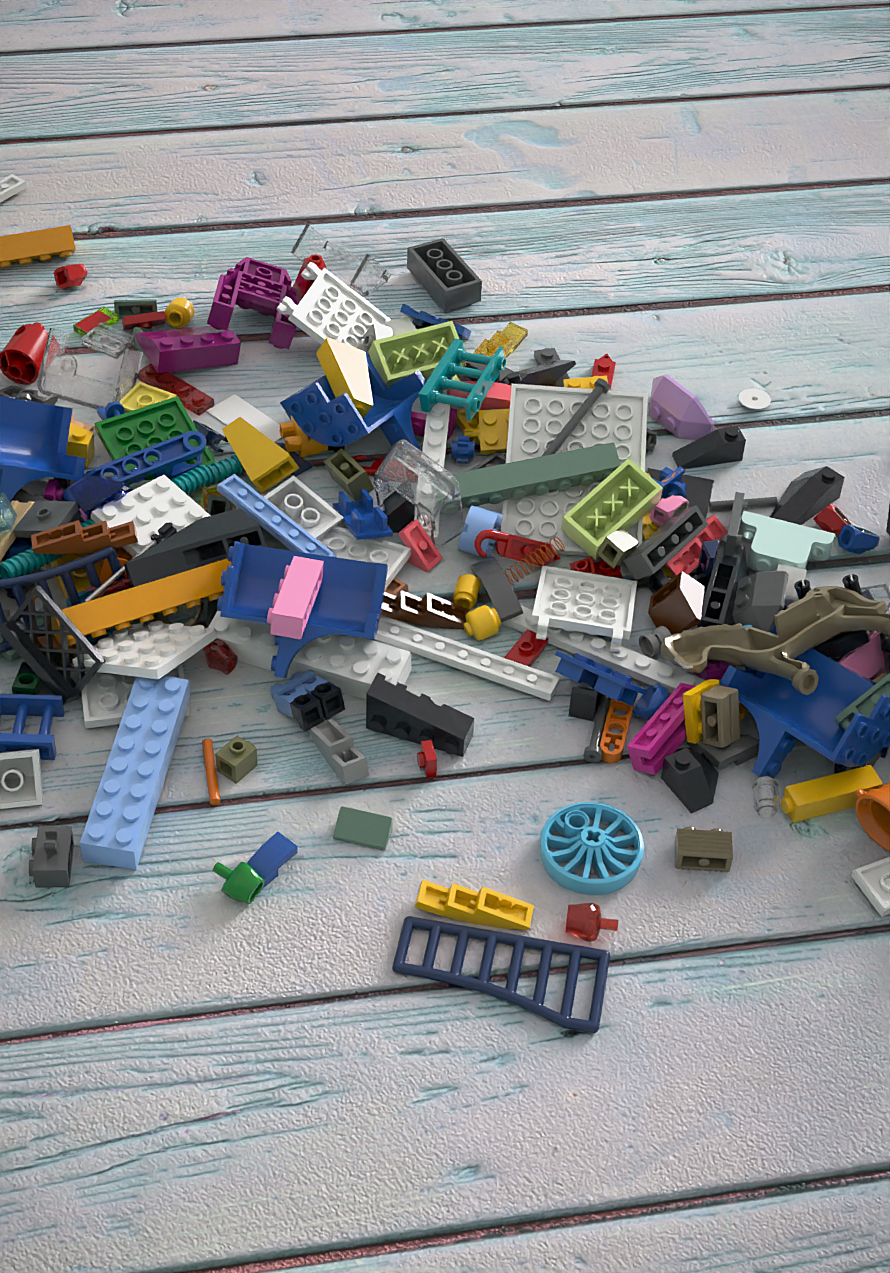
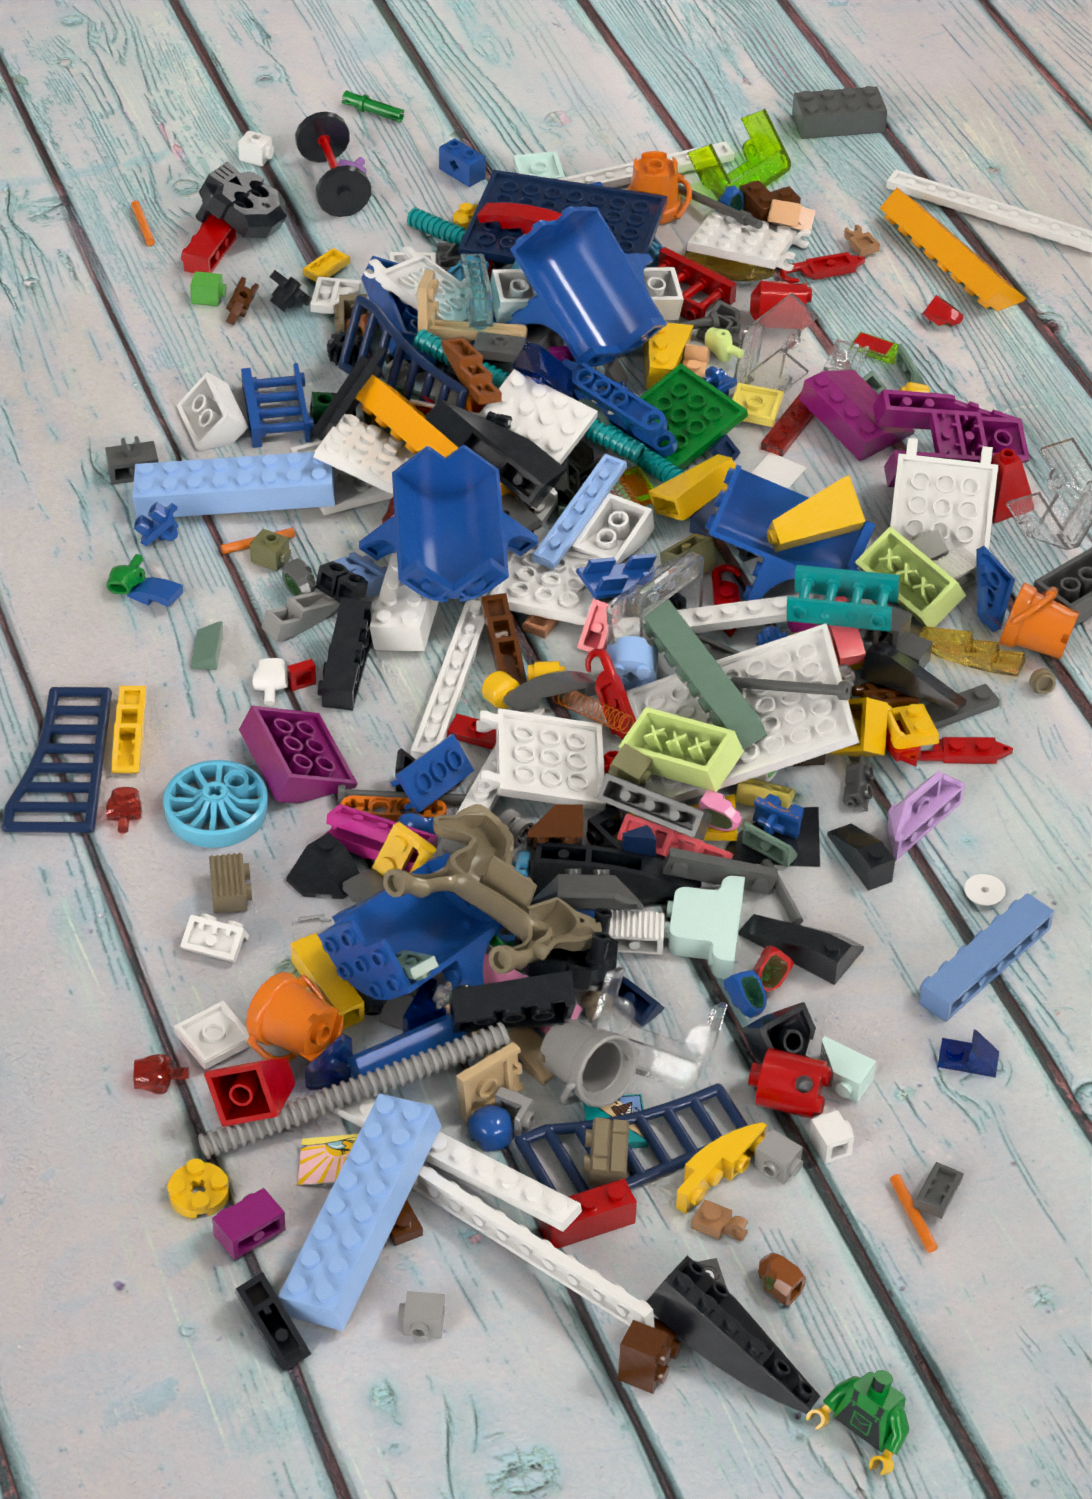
camera: 80 degrees right, 0 degrees up
red plate [122,311,166,330] -> none
bright pink brick [267,556,324,639] -> none
dark tan brick [701,685,740,748] -> none
none -> blue hips [133,502,179,547]
none -> white bracket [180,913,249,963]
none -> magenta slope [239,706,358,803]
none -> white piece [253,658,288,706]
none -> dark grey rock [282,558,316,596]
none -> yellowish green piece [705,327,744,362]
none -> sand green slope [742,822,797,867]
none -> medium blue brick [919,893,1054,1022]
none -> orange piece [999,582,1080,659]
none -> dark tan plate [1029,668,1056,694]

